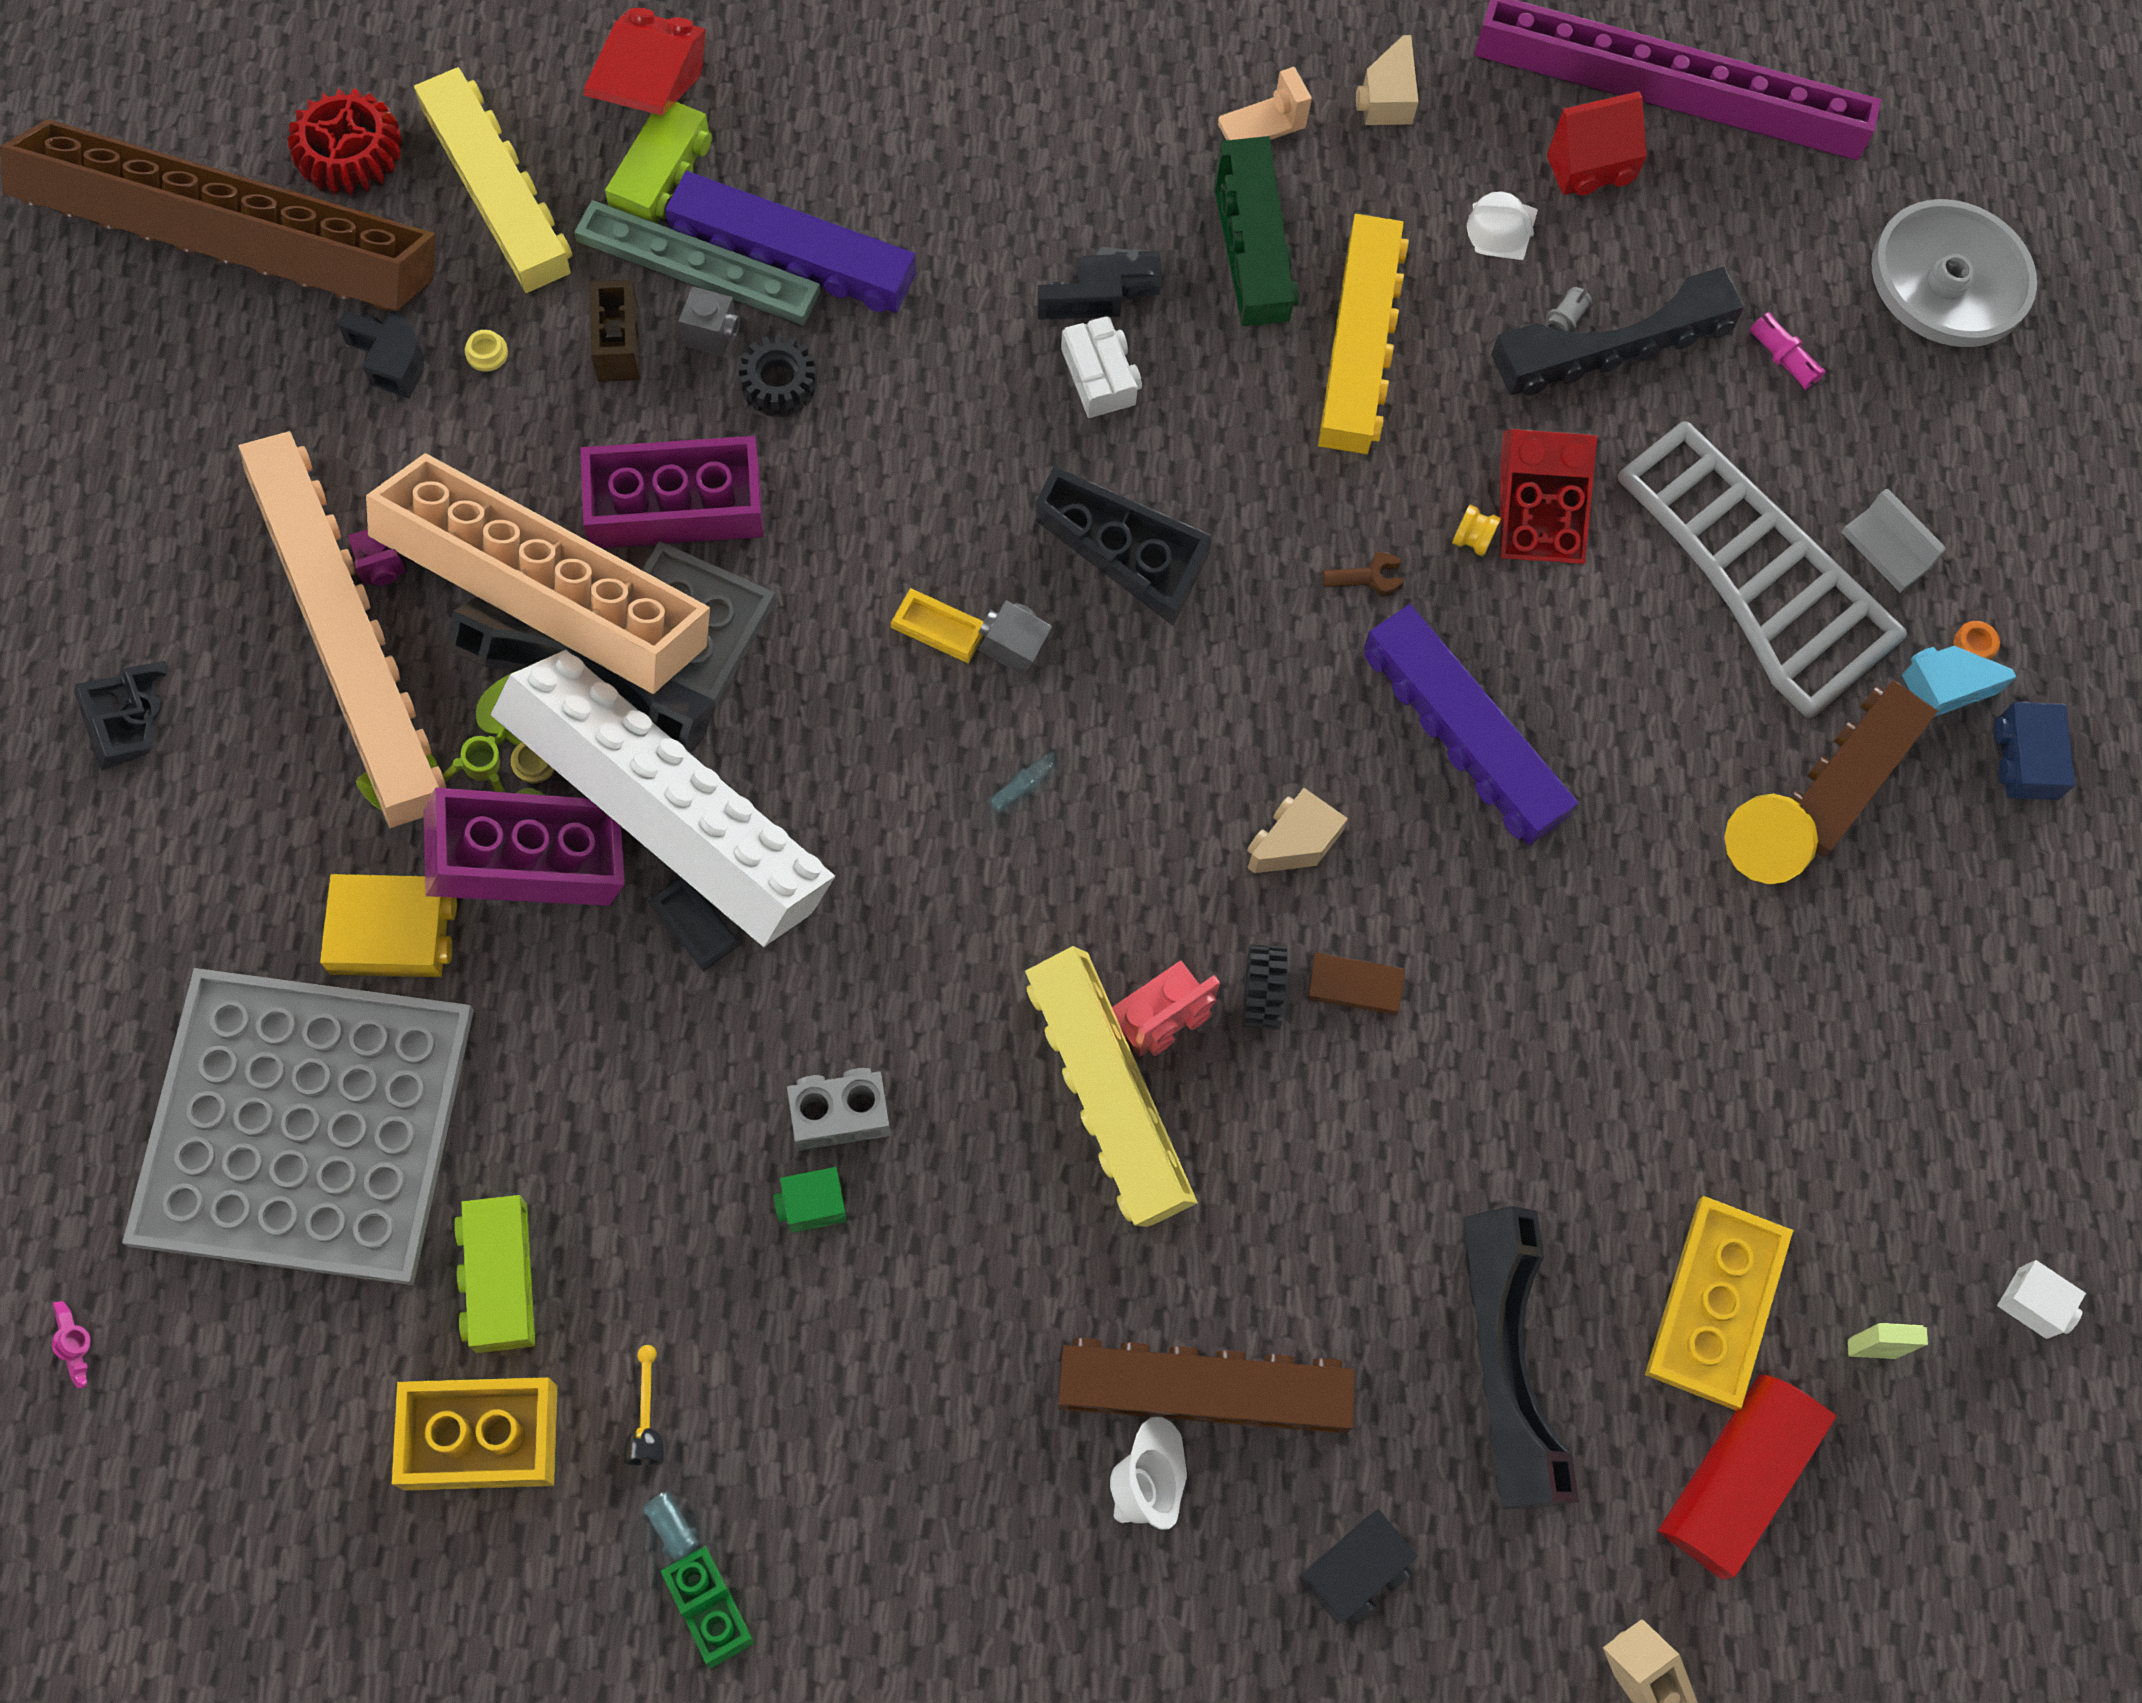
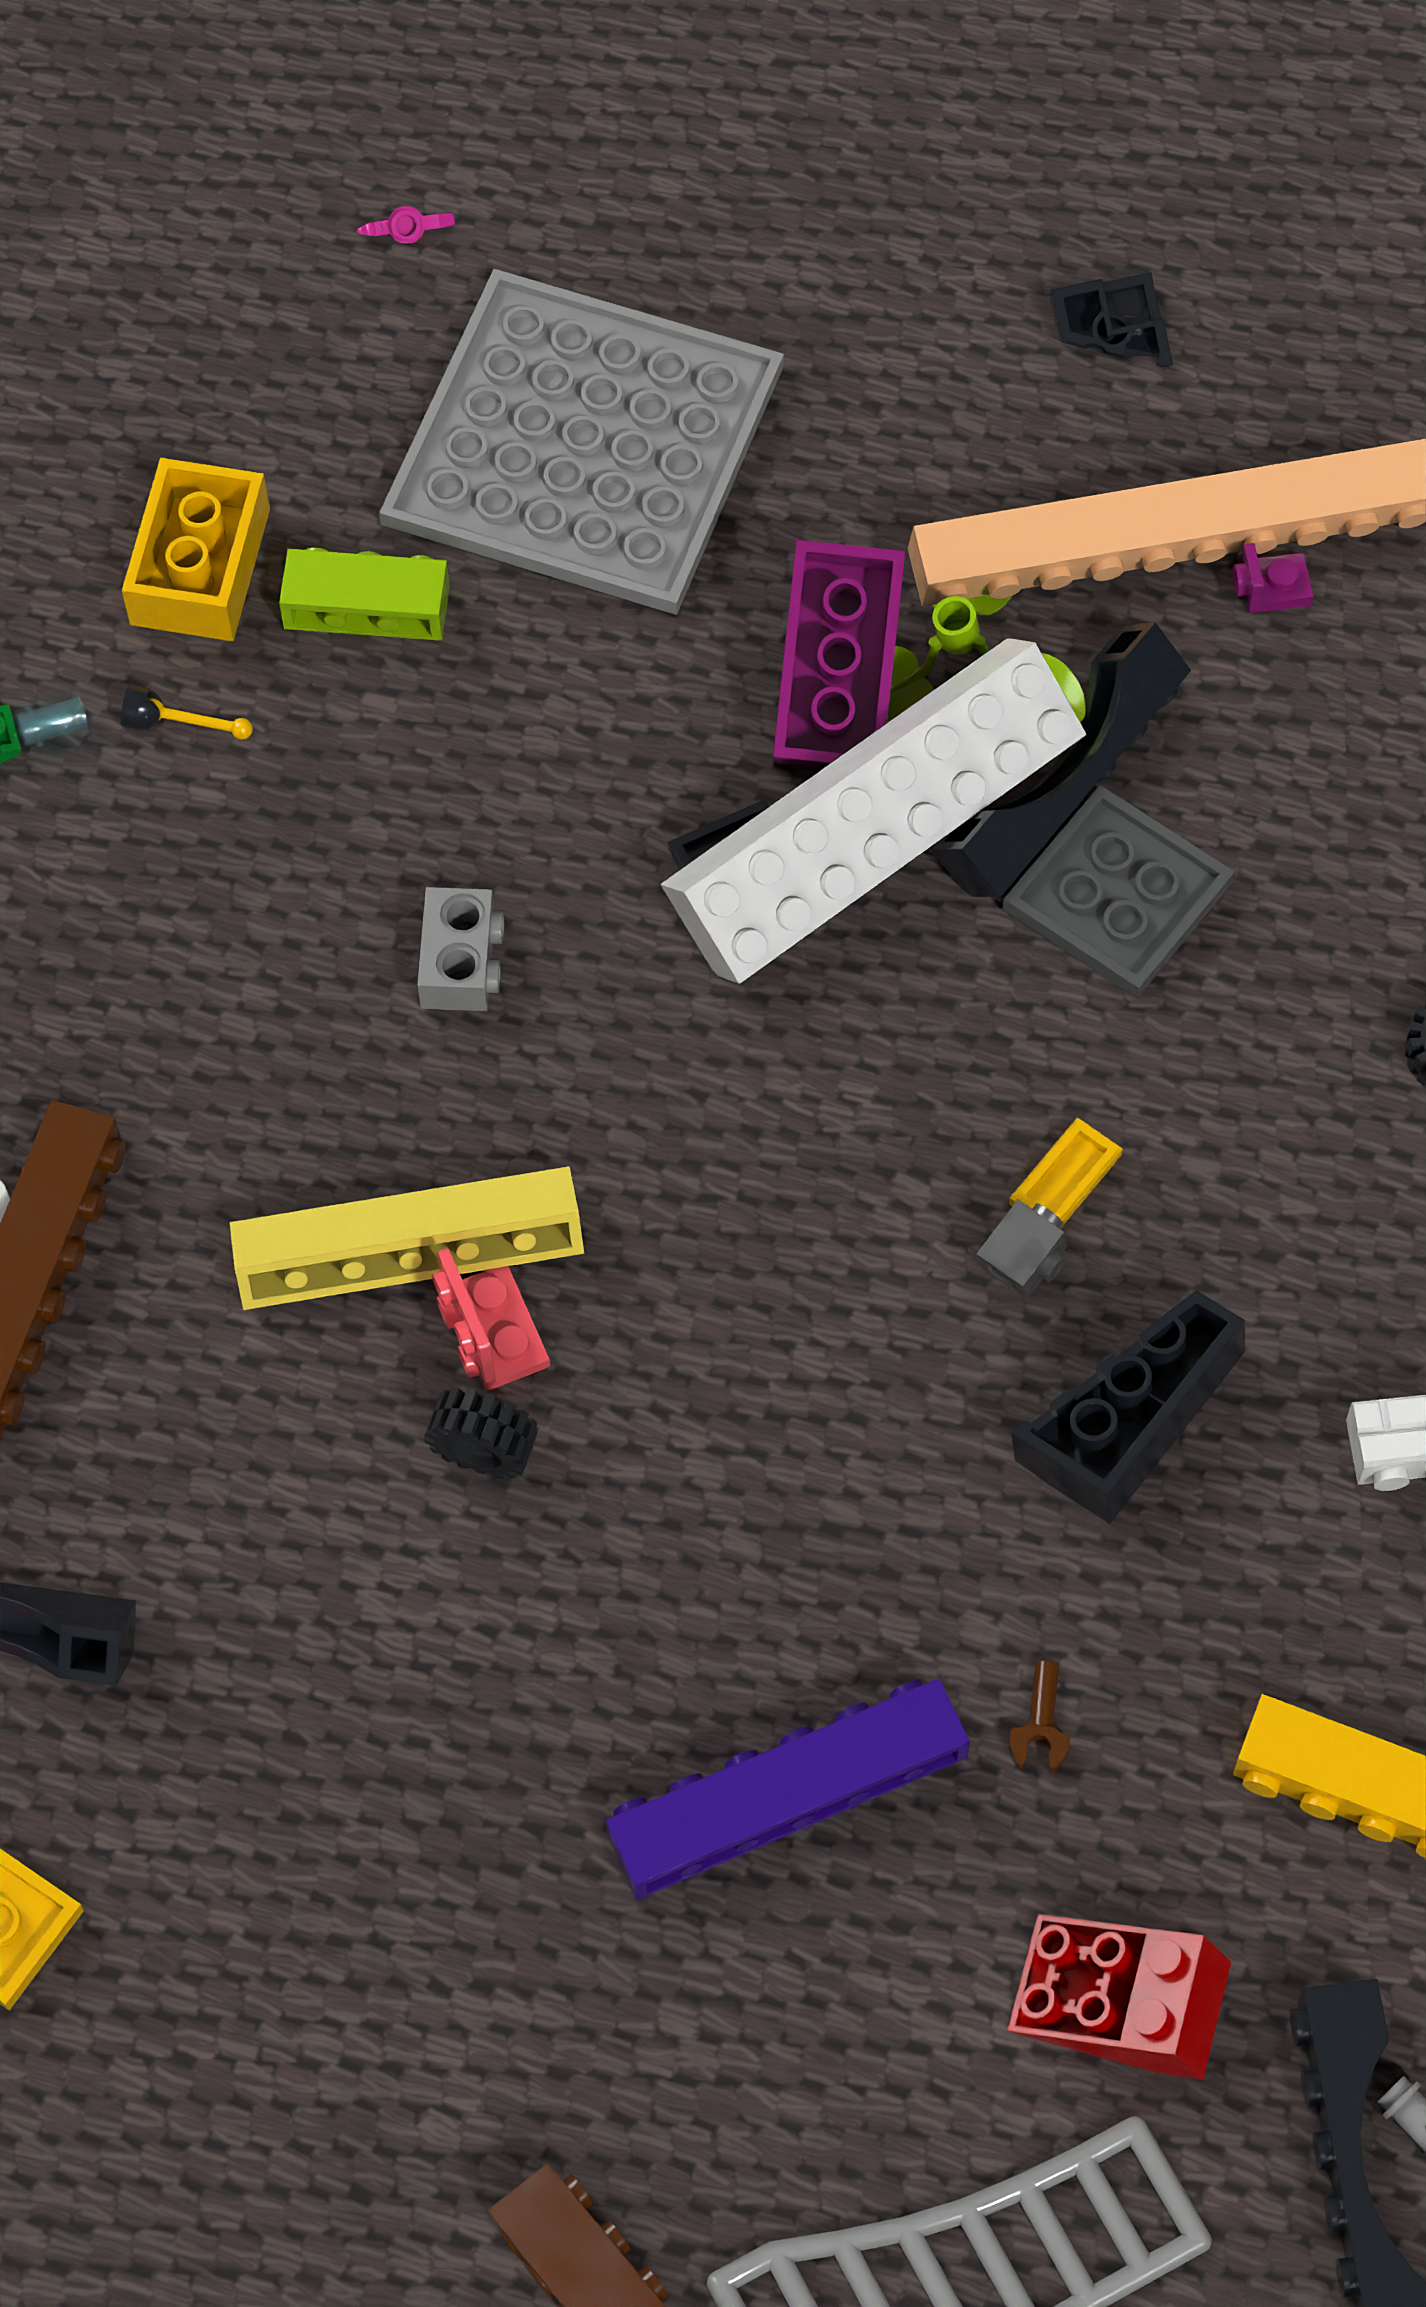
camera: 110 degrees right, 5 degrees down
yellow brick [320,874,457,977] -> none
light nougat brick [366,453,710,694] -> none
magenta brick [580,436,764,548] -> none
green brick [773,1167,847,1233] -> none
clear light blue piece [988,752,1055,814] -> none
tan slope [1247,788,1348,873] -> none
reddish brown tile [1307,952,1405,1015] -> none
yellow wheel [1452,504,1501,557] -> none
yellow tile [1724,794,1818,884] -> none

